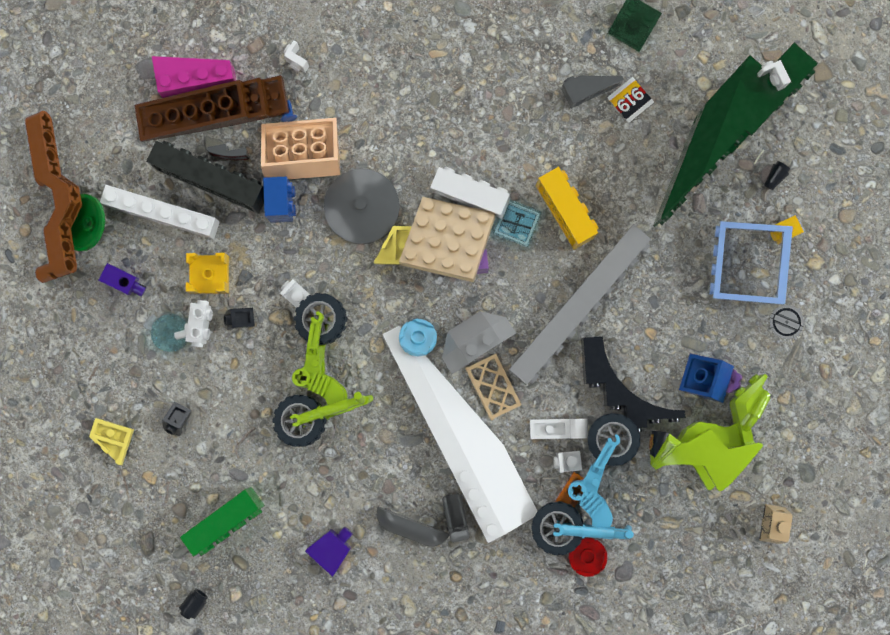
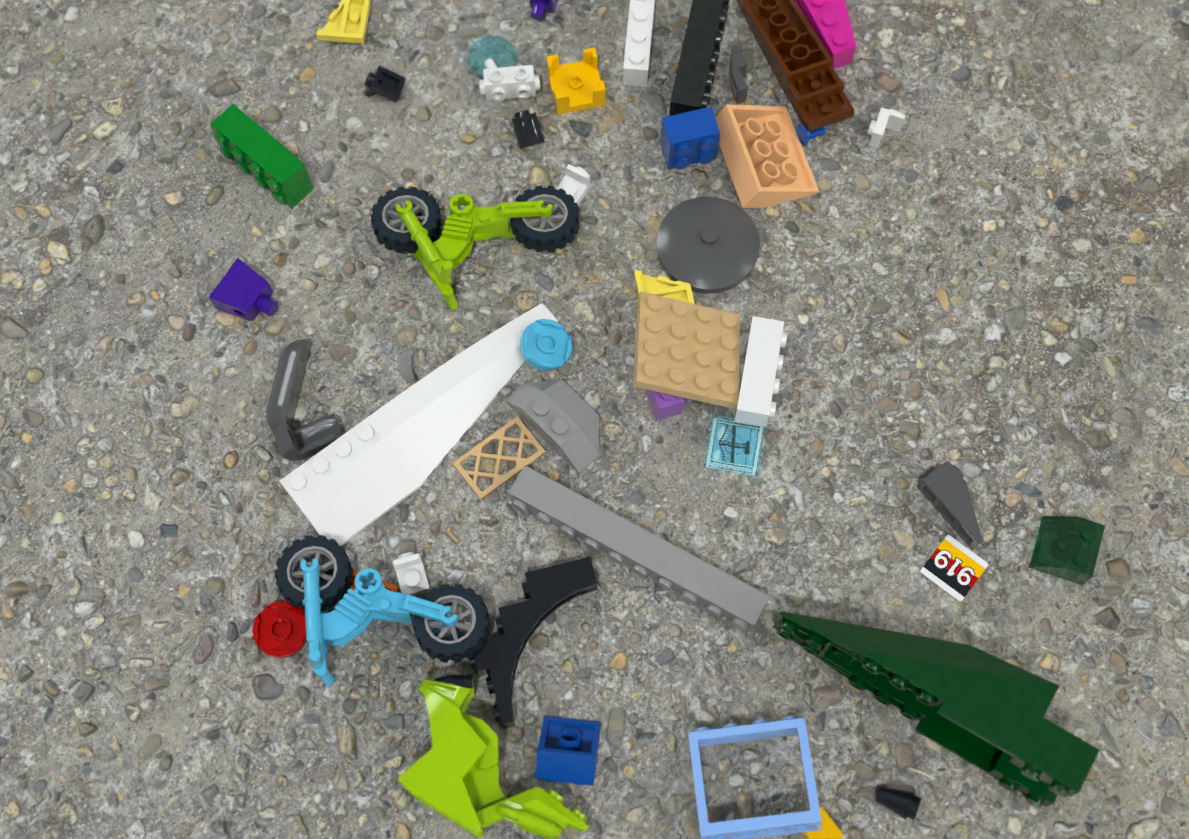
camera: 80 degrees right, 15 degrees down
black brick [179,588,208,619] -> none
white plate [530,419,588,439] -> none
yellow brick [536,166,599,250] -> none
medium lavender plant [727,369,742,393] -> none
white bracket [757,60,791,91] -> none

